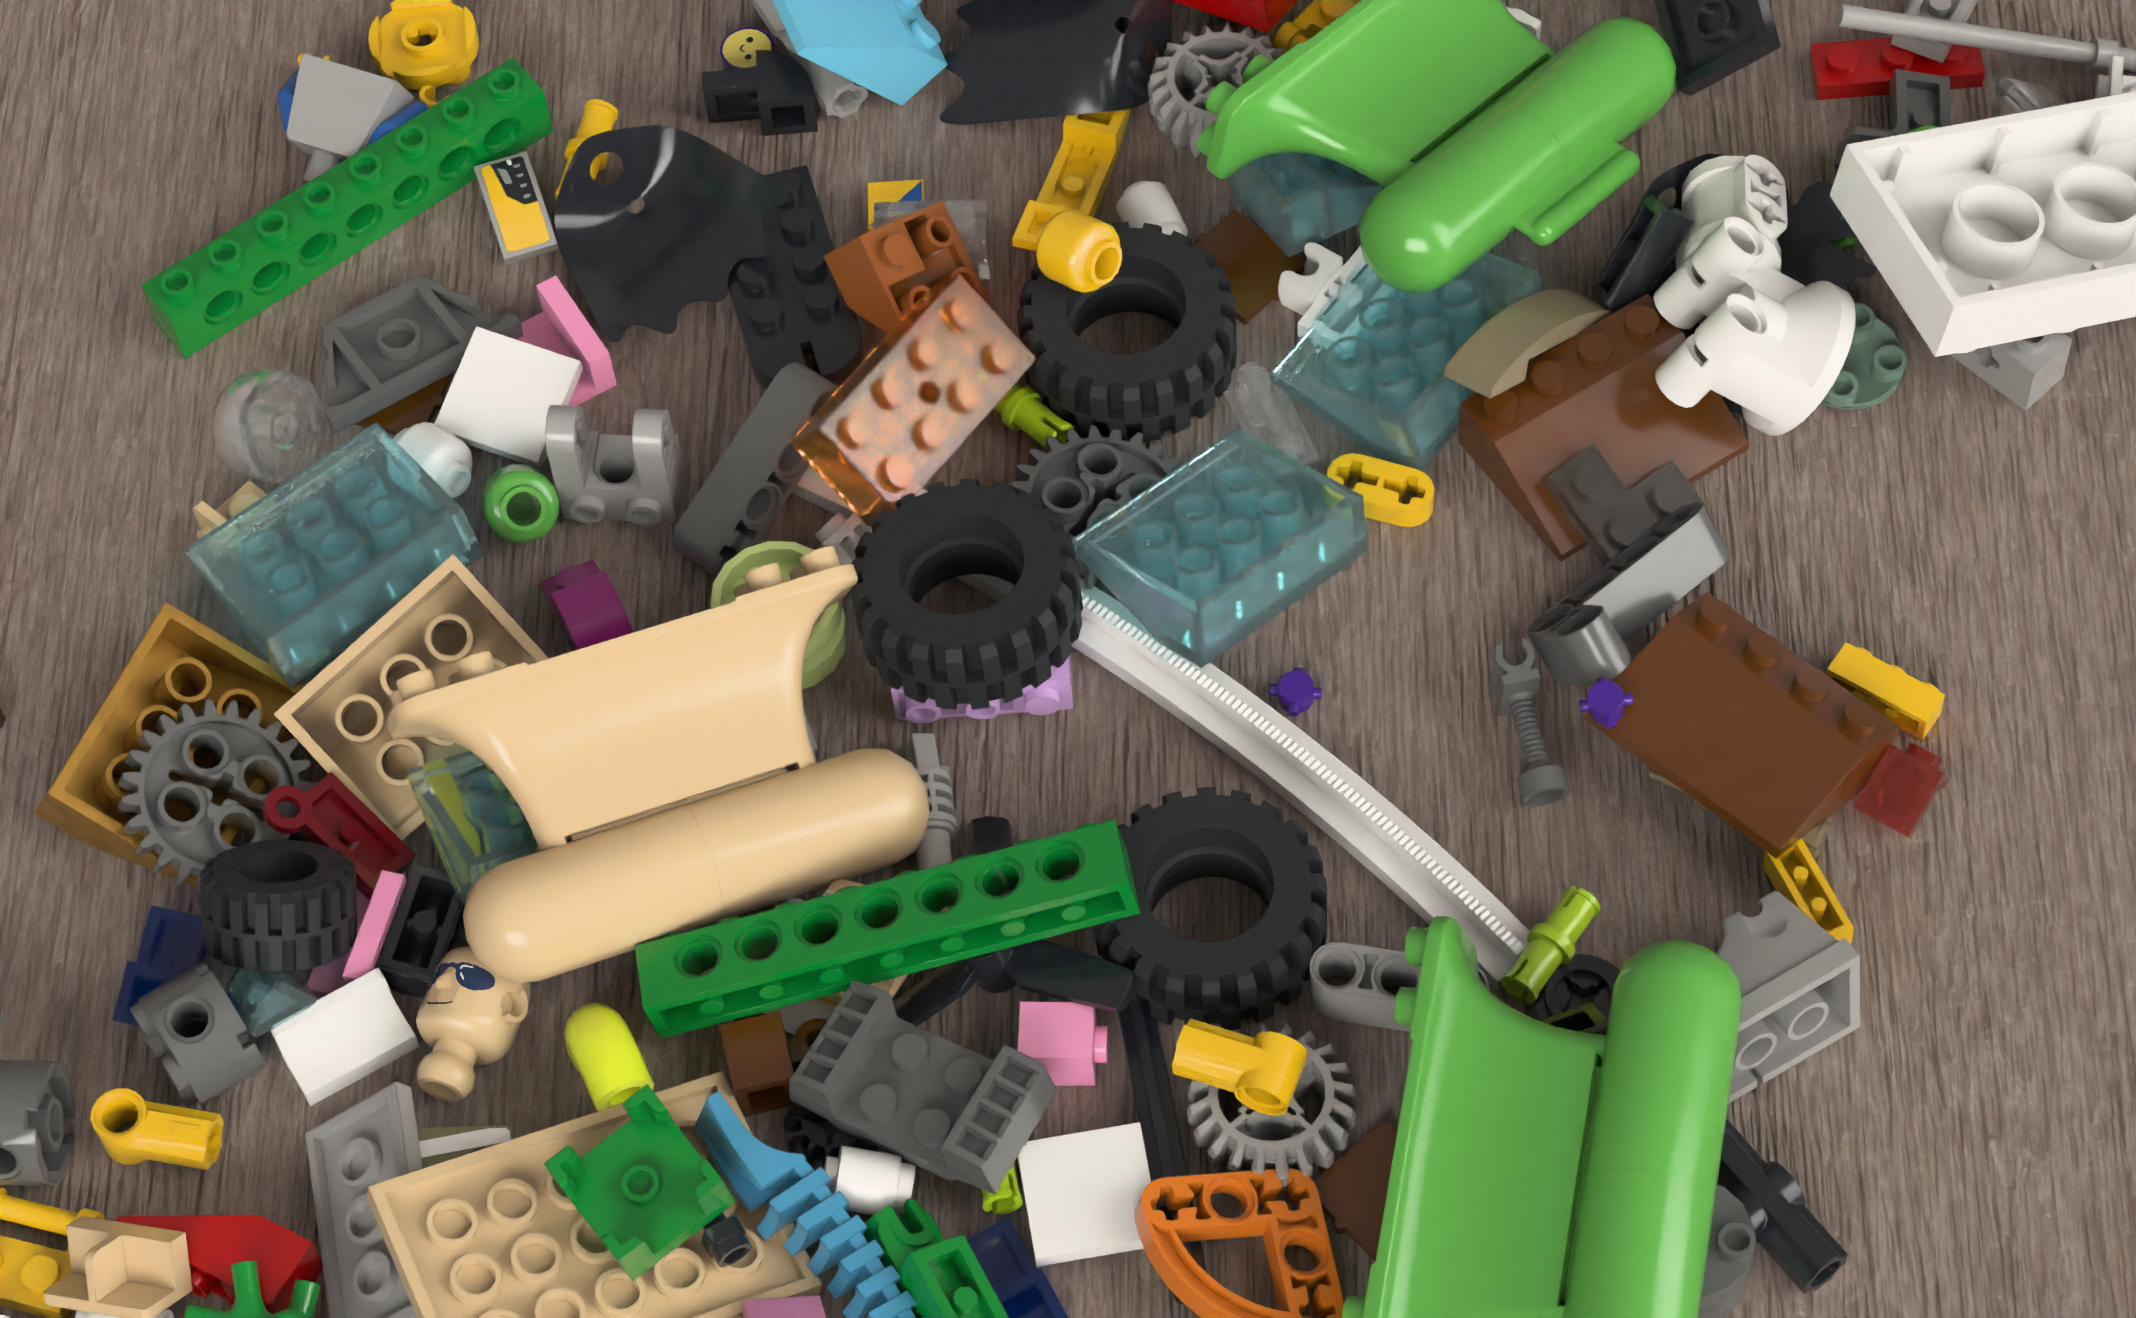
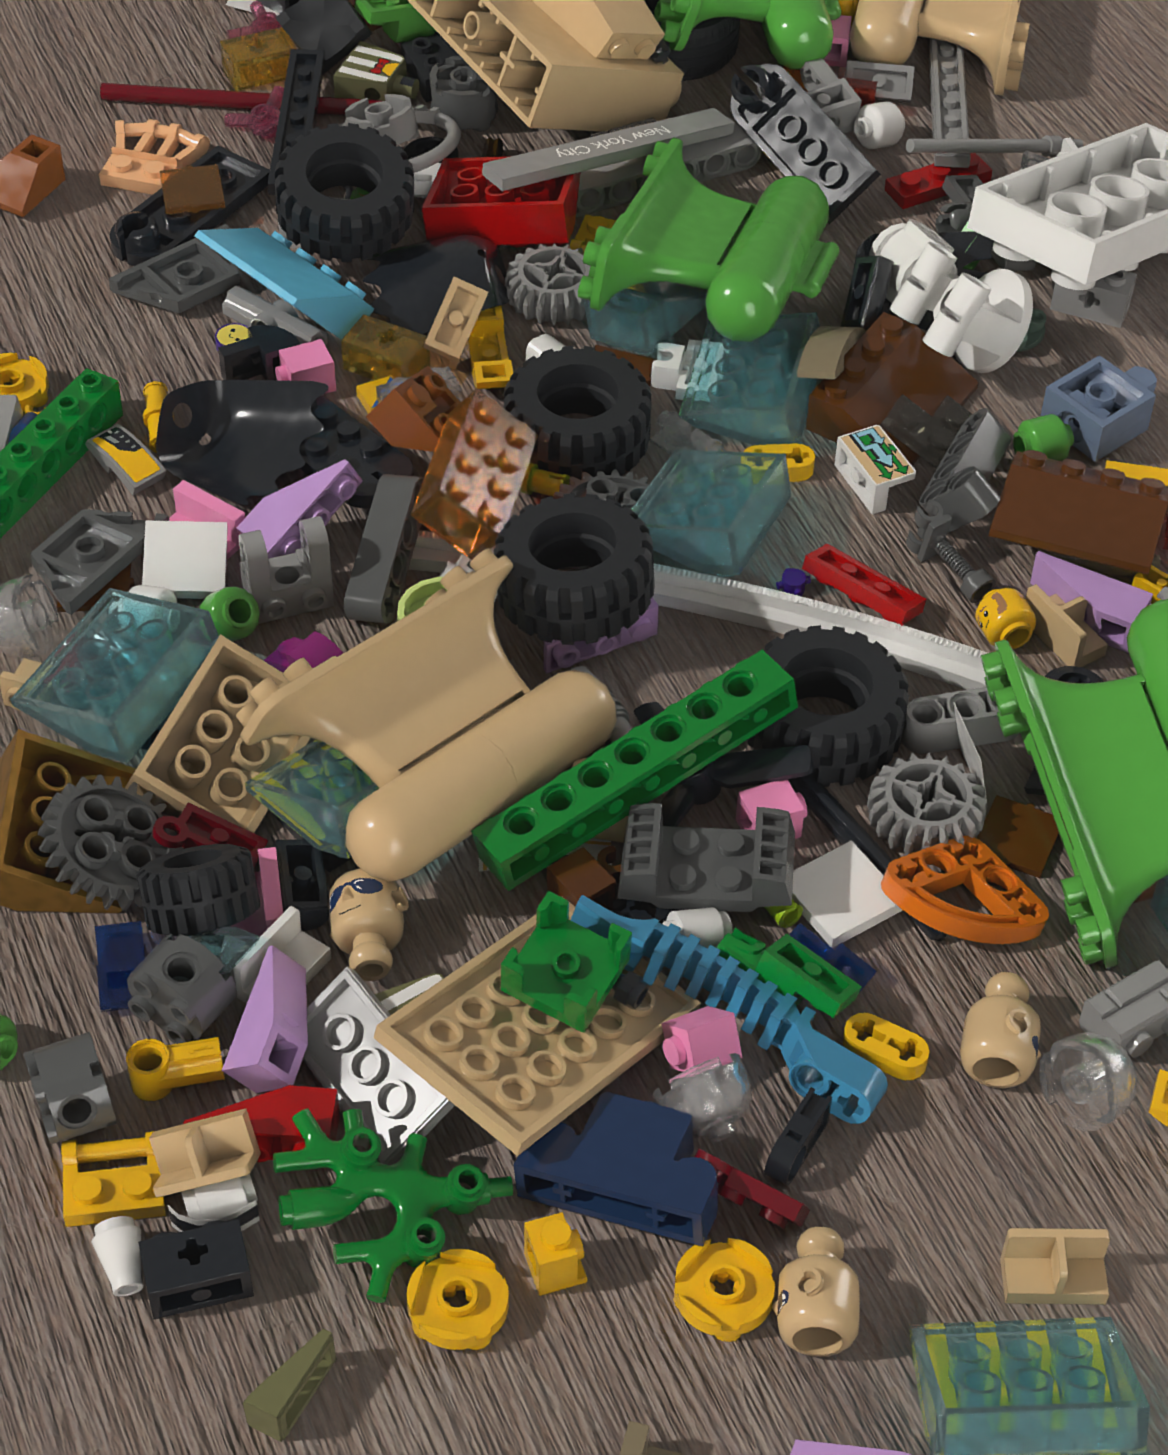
camera: 30 degrees left, 10 degrees down
neon yellow cylinder [564,1003,654,1111] -> none
yellow head [1036,209,1122,293] -> none
yellow piece [1172,1018,1309,1116] -> none
lime pin [1501,886,1601,1004] -> none
dark purple piece [1579,677,1633,728] -> none
none -> lavender slope [222,946,308,1093]
none -> lavender slope [237,459,363,559]
none -> bright pink brick [275,339,336,394]
none -> clear yellow brick [341,314,431,386]
none -> tan panel [423,277,488,370]
none -> red plate [802,544,927,626]
none -> panel [834,425,916,515]
none -> white sticker [953,702,988,807]
none -> yellow head [975,588,1037,649]
none -> bright green head [1013,414,1074,462]
none -> tan panel [1026,584,1108,667]
none -> lavender slope [1030,551,1153,653]
none -> sand blue brick [1041,355,1157,462]

